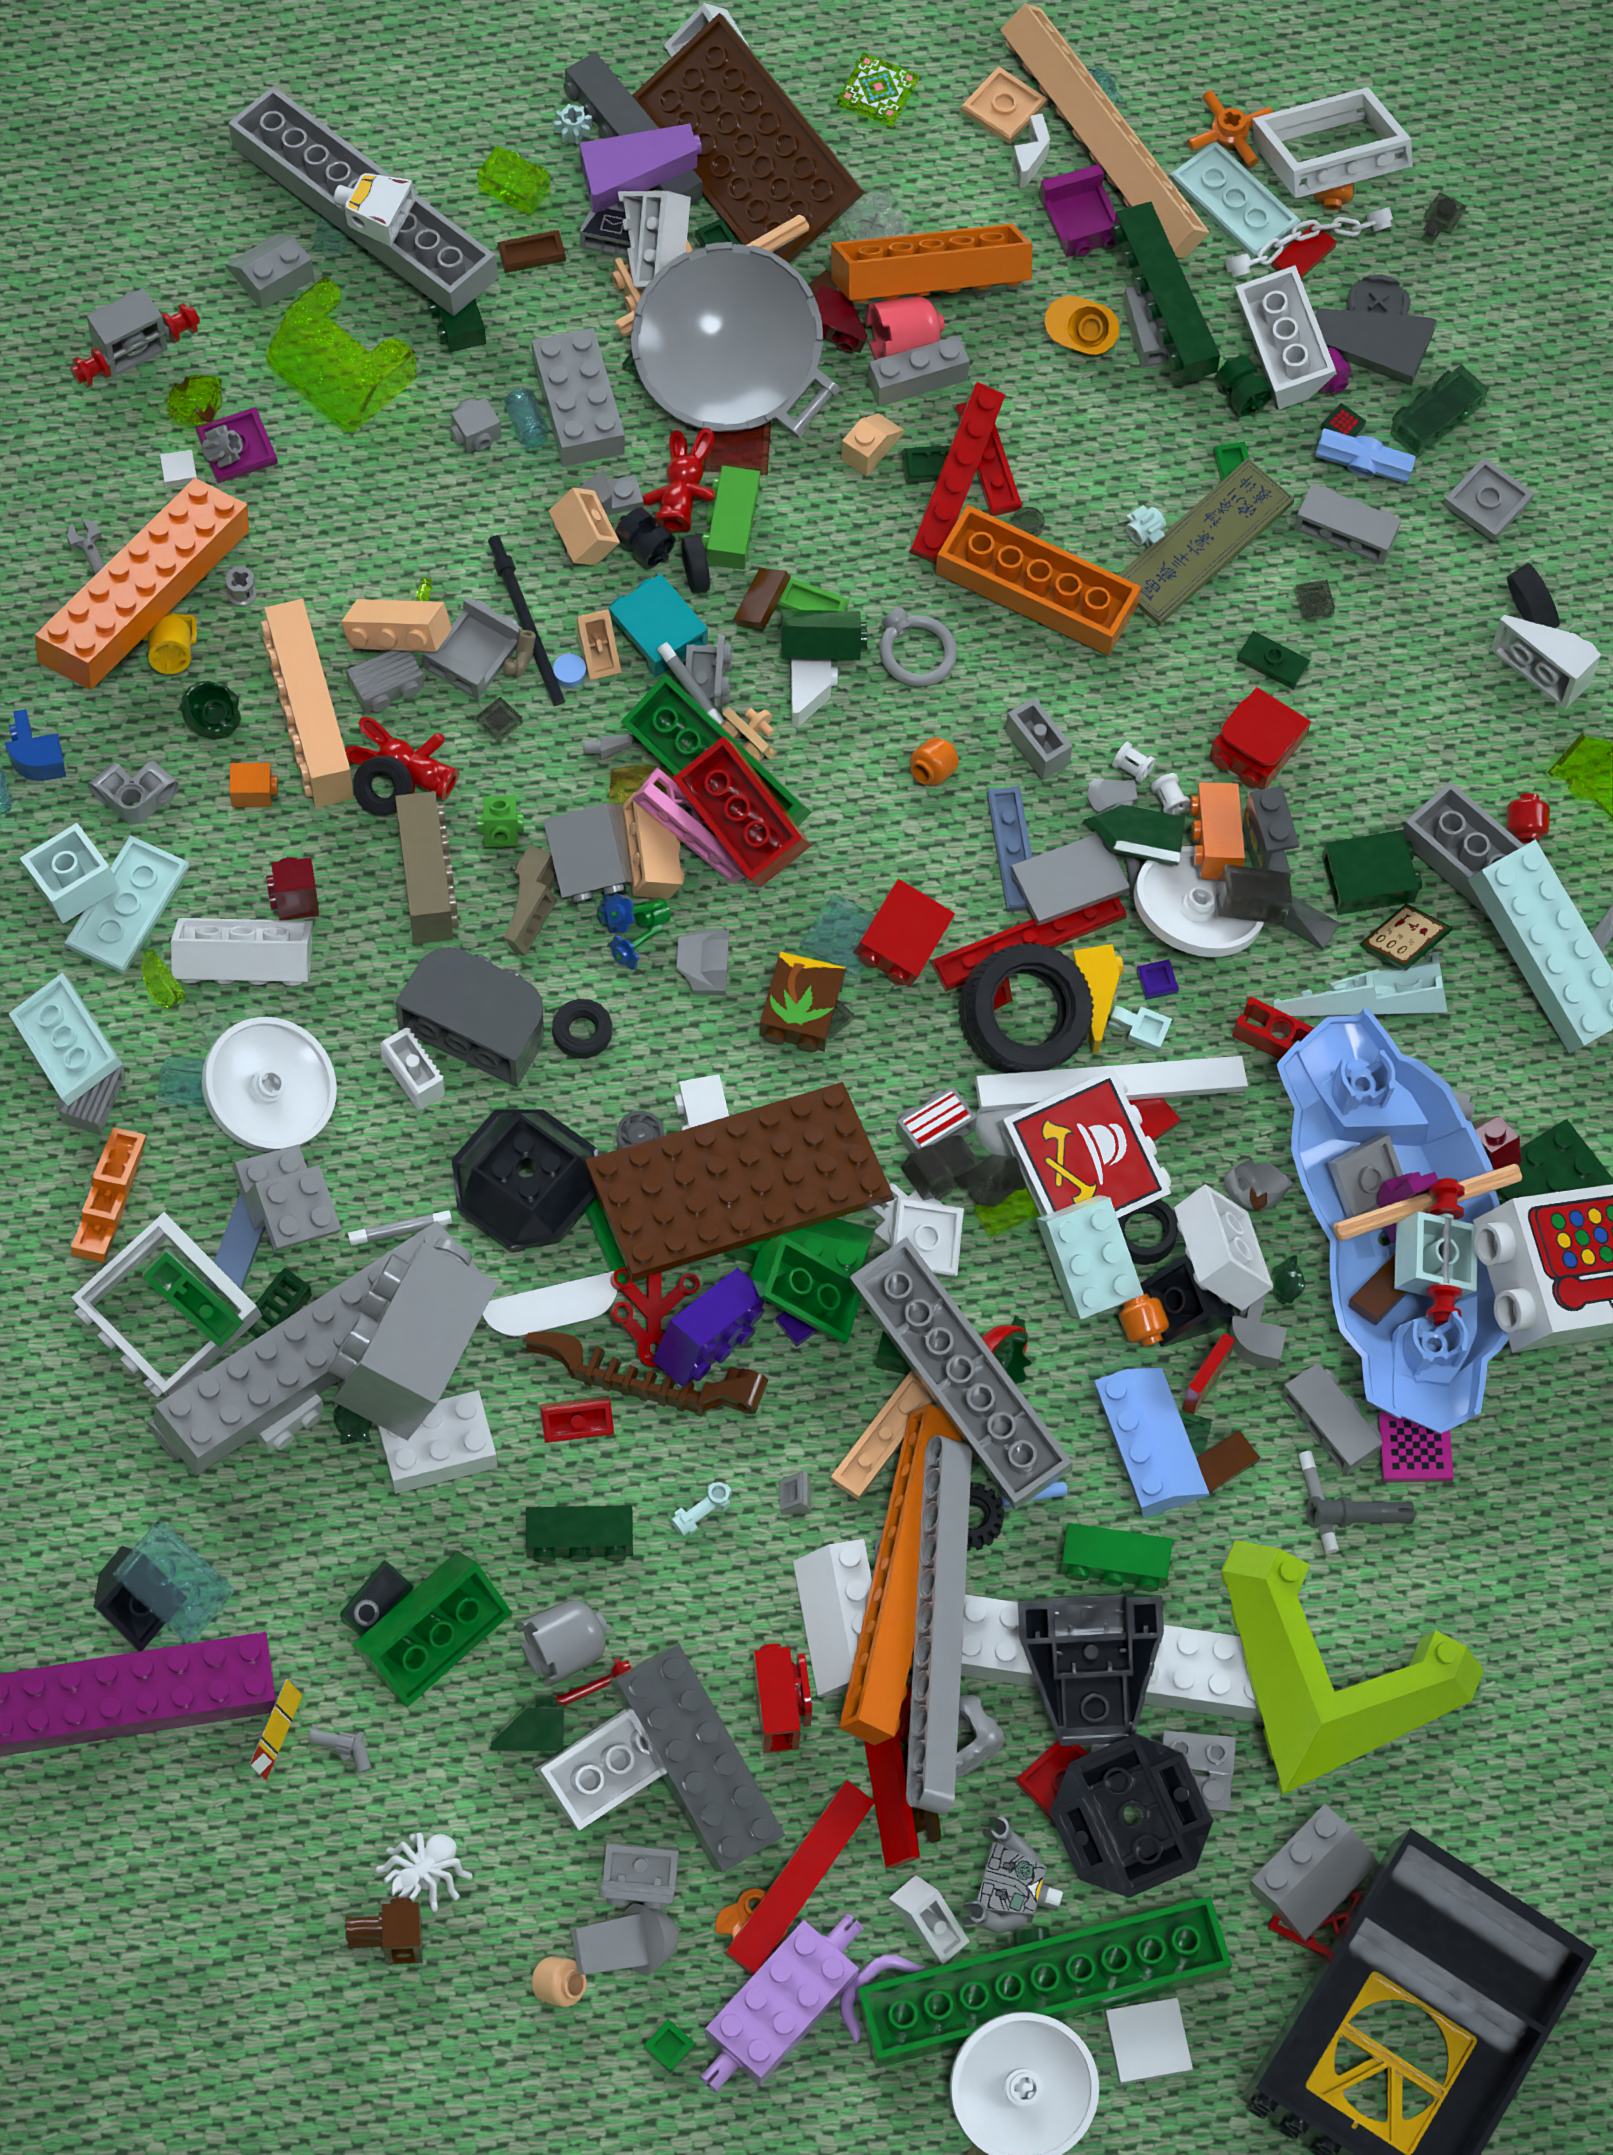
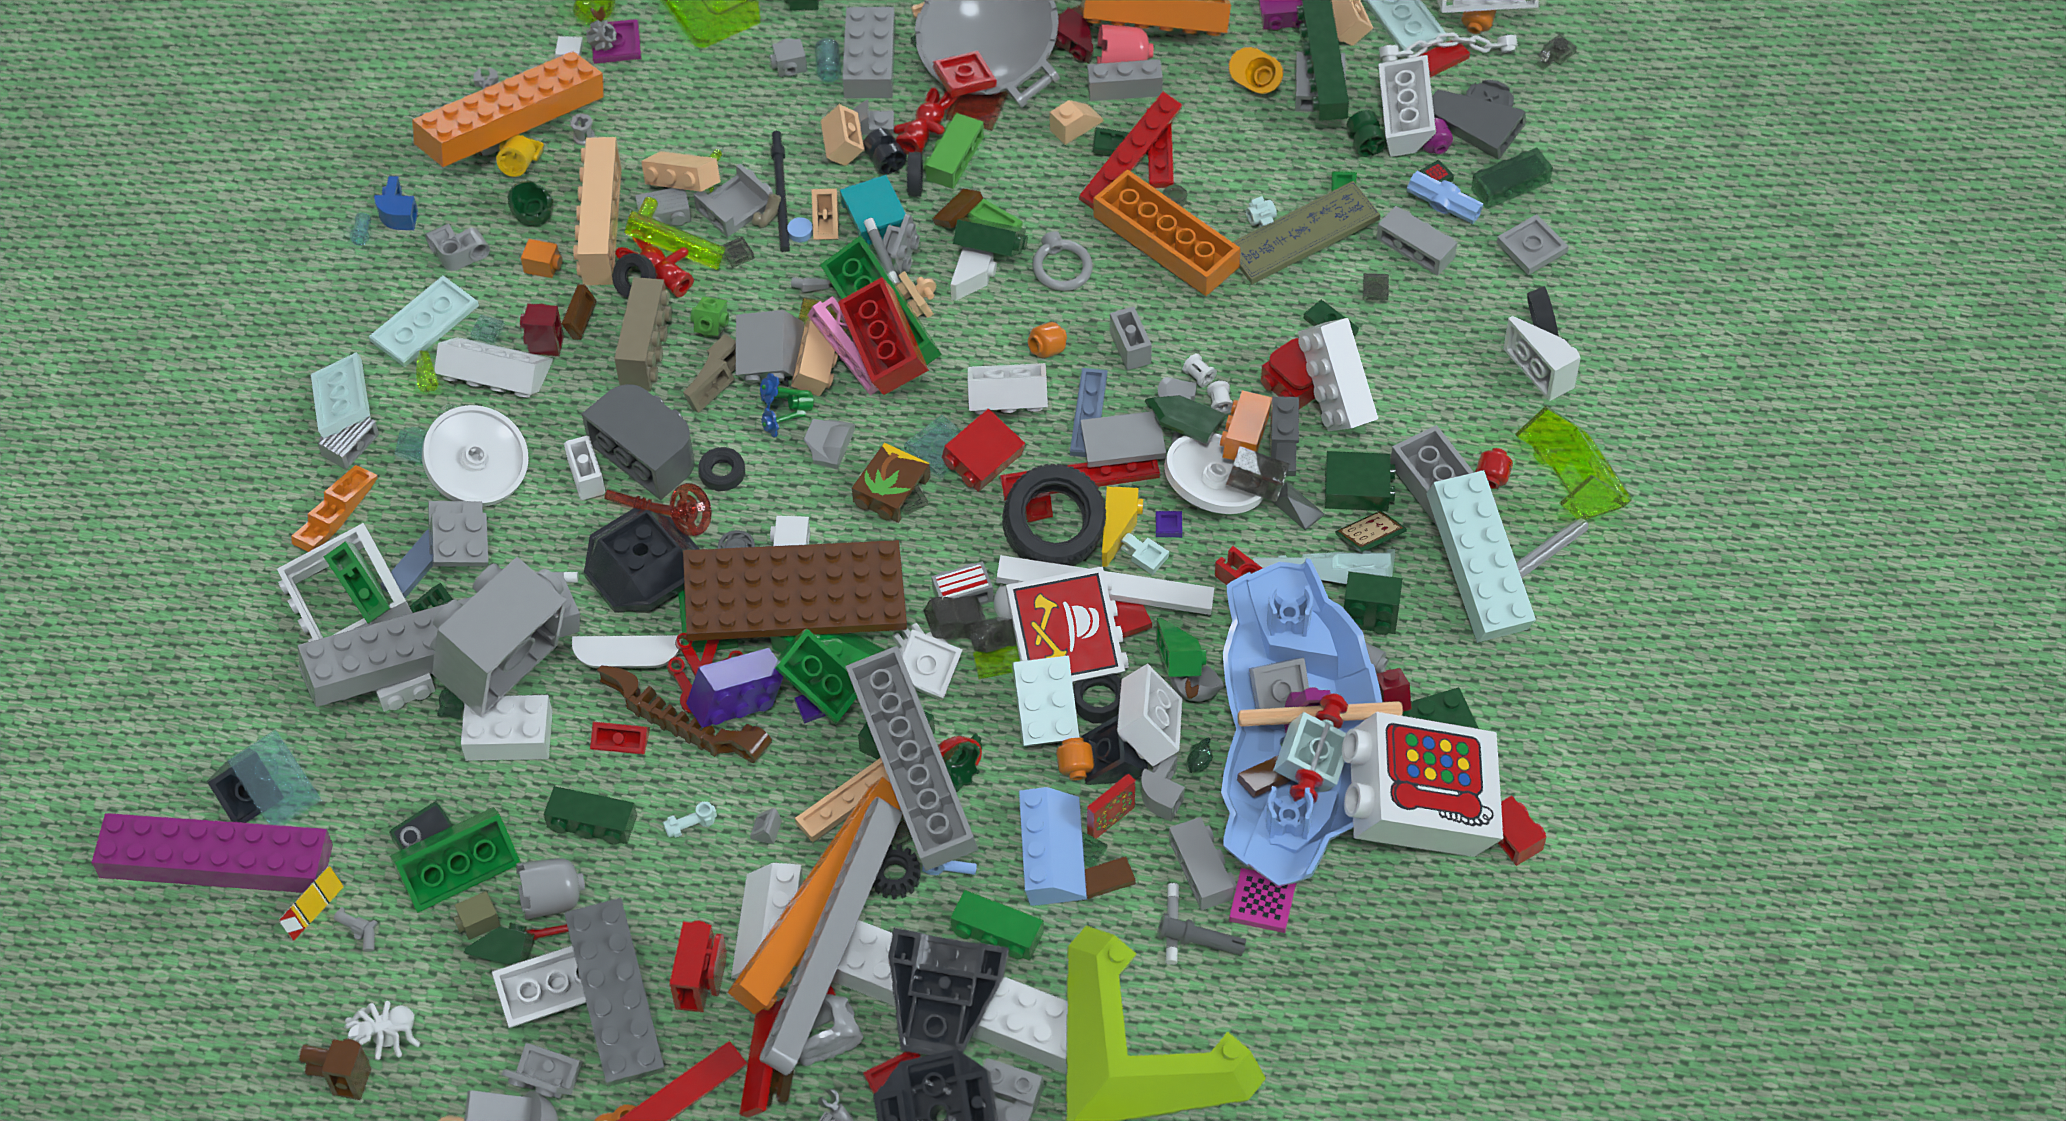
camera: 20 degrees right, 10 degrees down
light aqua brick [20,823,120,924] -> none
none -> olive brick [453,891,501,940]
none -> clear light blue tile [470,315,505,345]
none -> reddish brown tile [561,284,597,340]
none -> clear red dish [604,483,712,536]
none -> clear neon green piece [624,197,726,270]
none -> red tile [933,51,997,98]
none -> white brick [968,363,1048,414]
none -> green slope [1156,618,1206,677]
none -> white brick [1298,318,1378,431]
none -> dark green brick [1344,571,1403,635]

